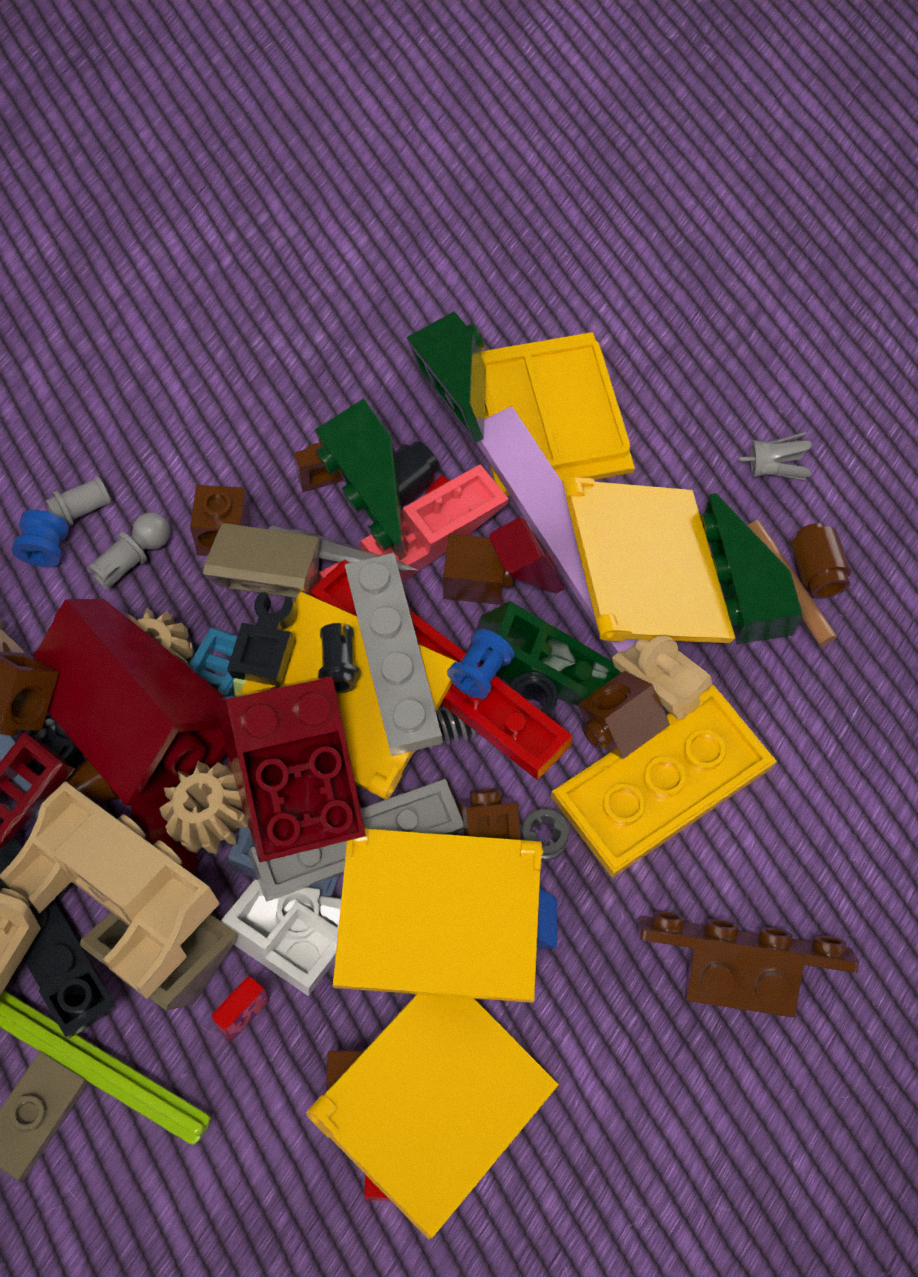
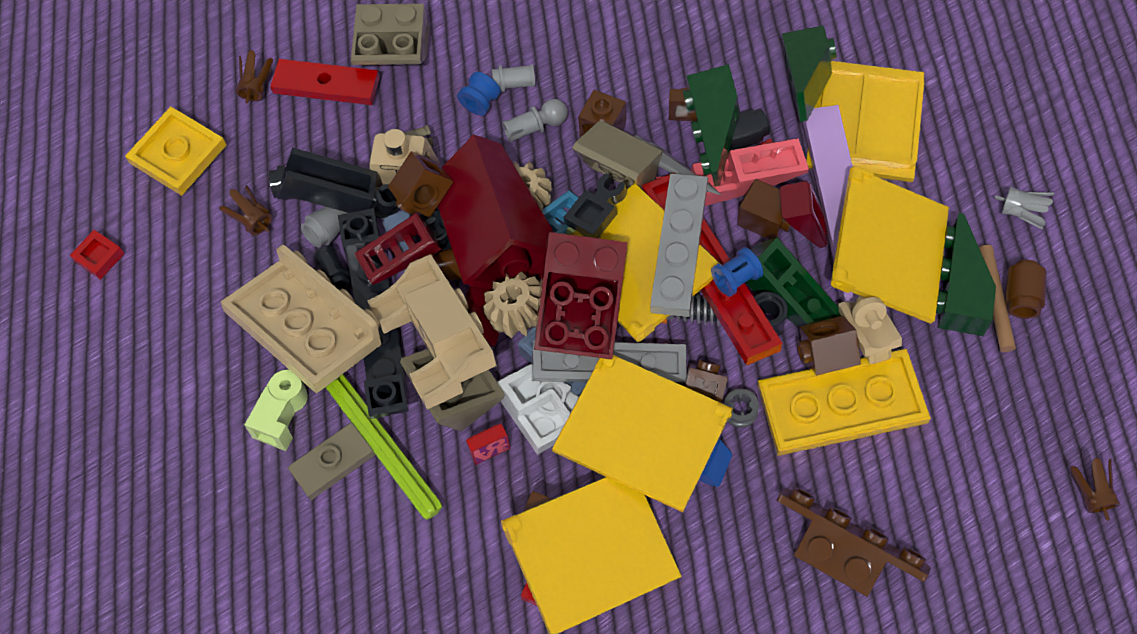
camera: 30 degrees right, 0 degrees up
black pin [317,623,360,694] -> none

